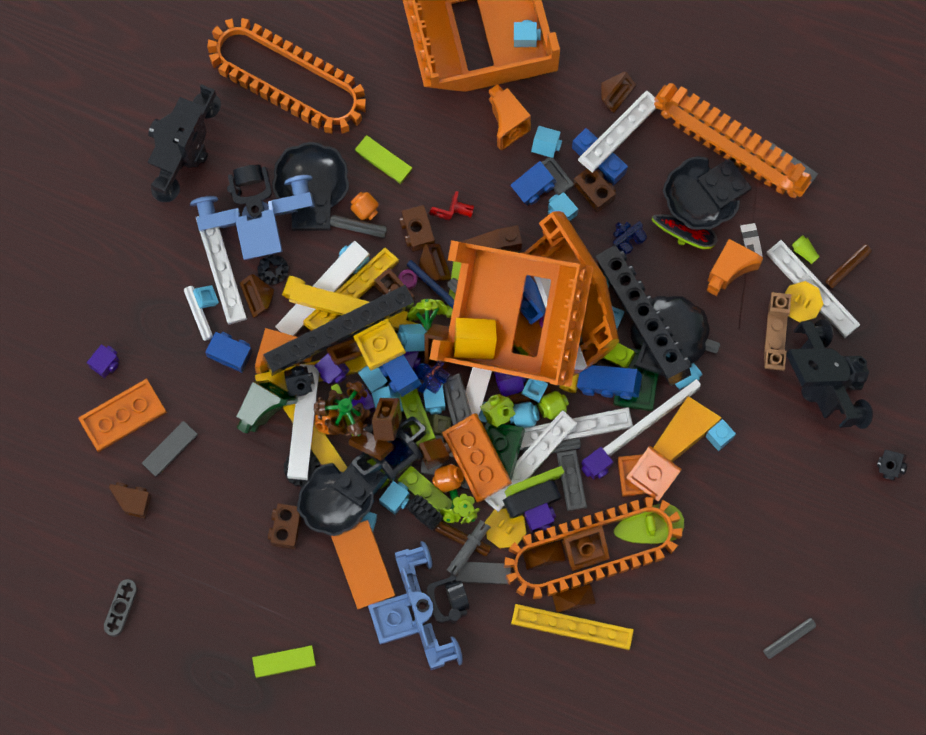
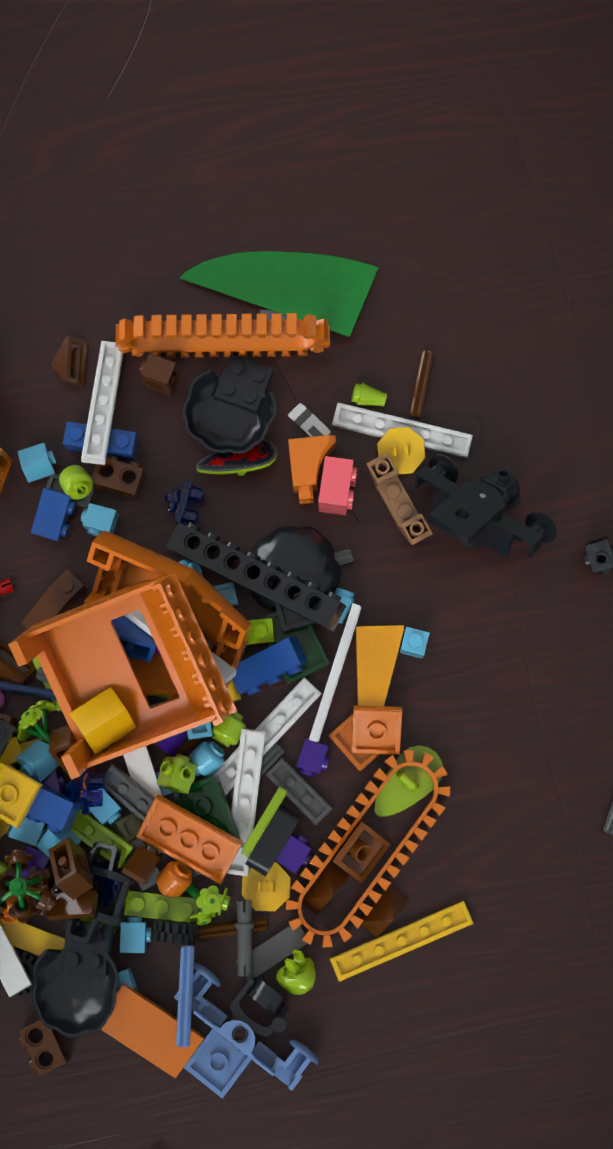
camera: 30 degrees left, 5 degrees up
none -> lime head [59,465,93,500]
none -> reddish brown brick [139,354,180,397]
none -> medium blue axle [176,945,195,1047]
none -> green sticker [180,251,379,337]
none -> lime piece [276,949,316,995]
none -> coral brick [318,456,357,516]

